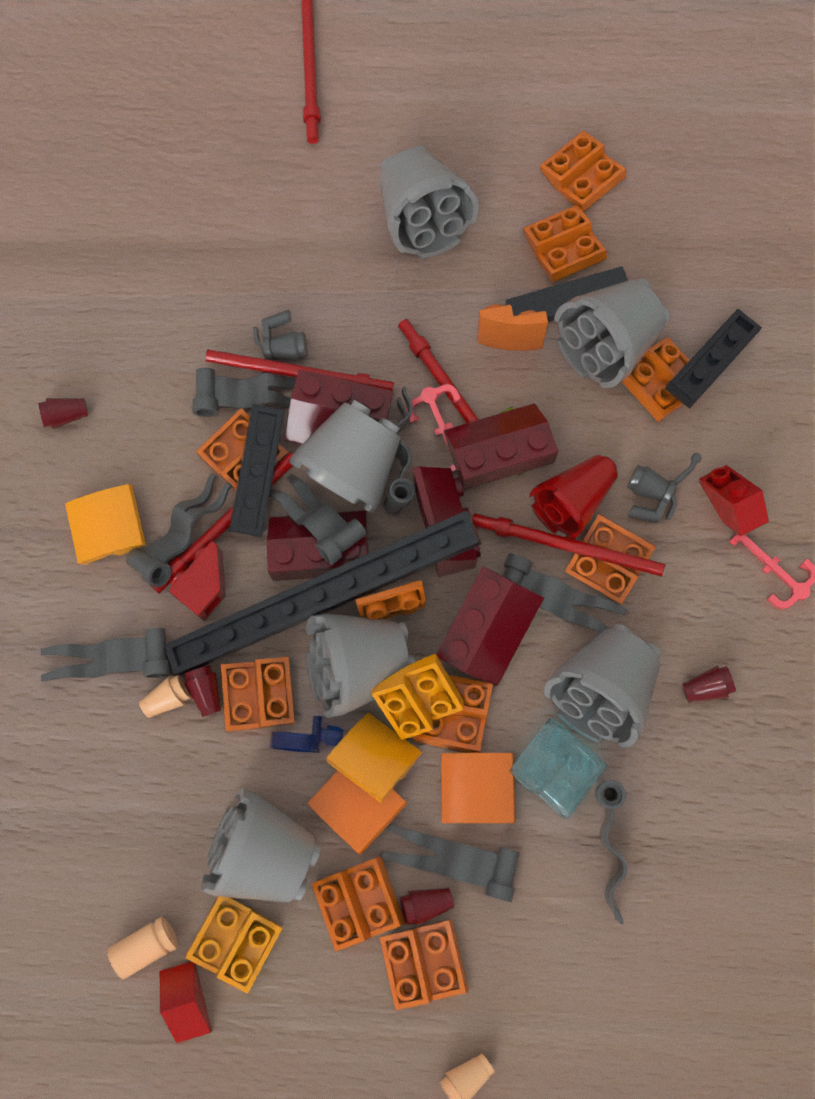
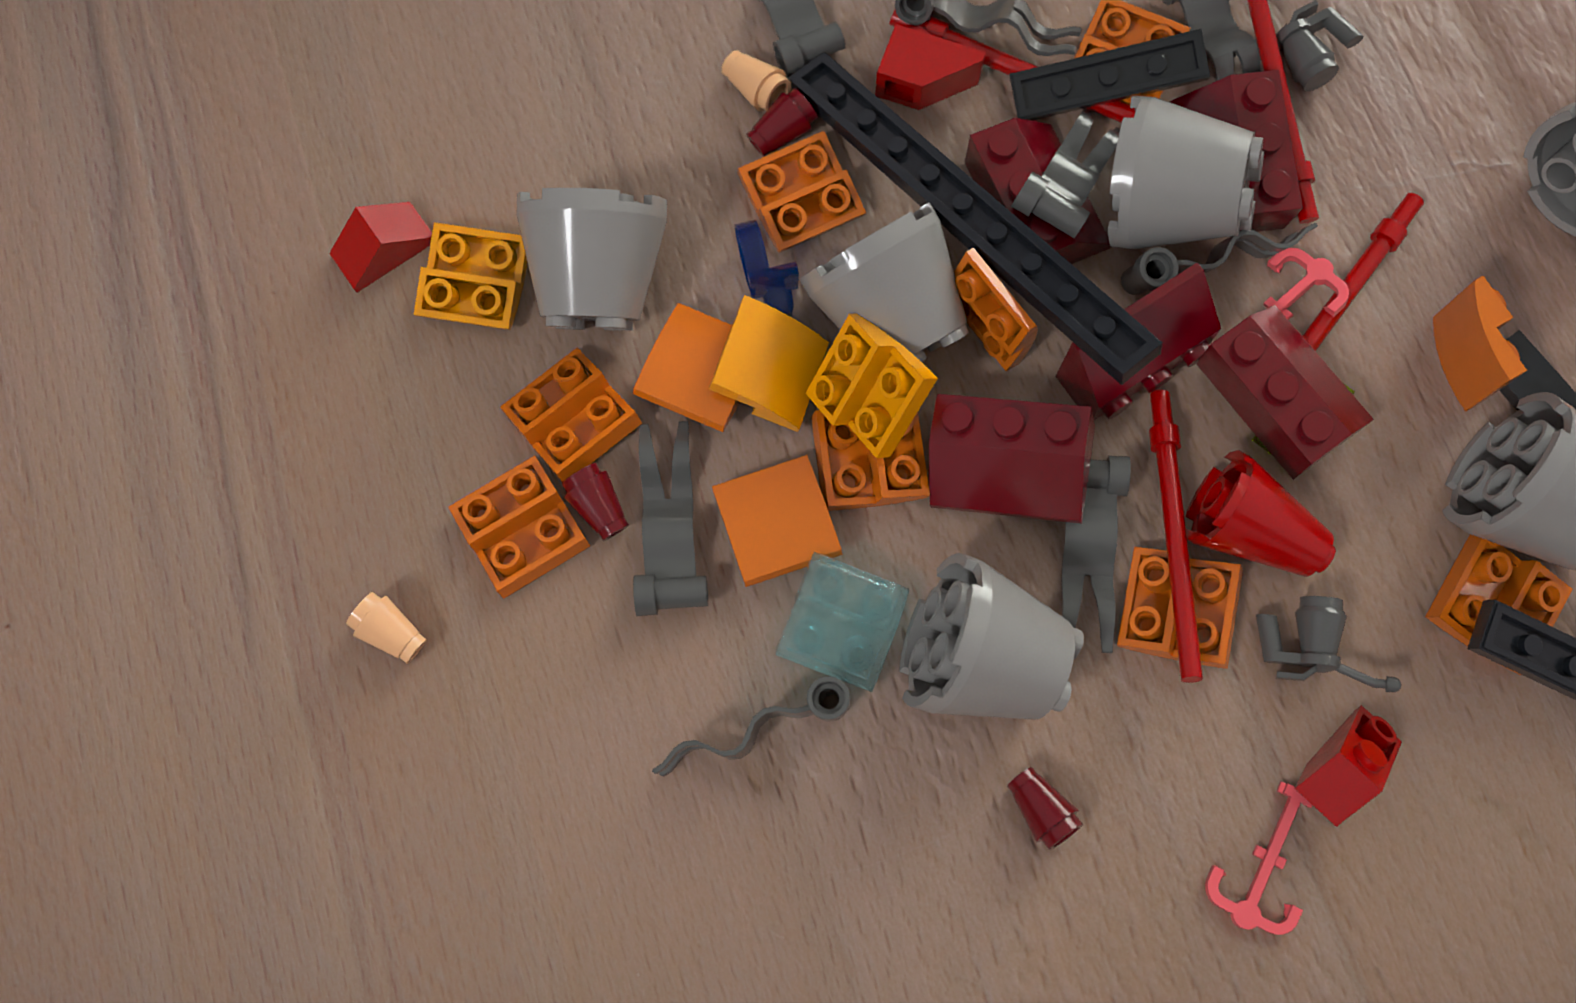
camera: 70 degrees right, 0 degrees up
light nougat piece [107,916,178,980] -> none

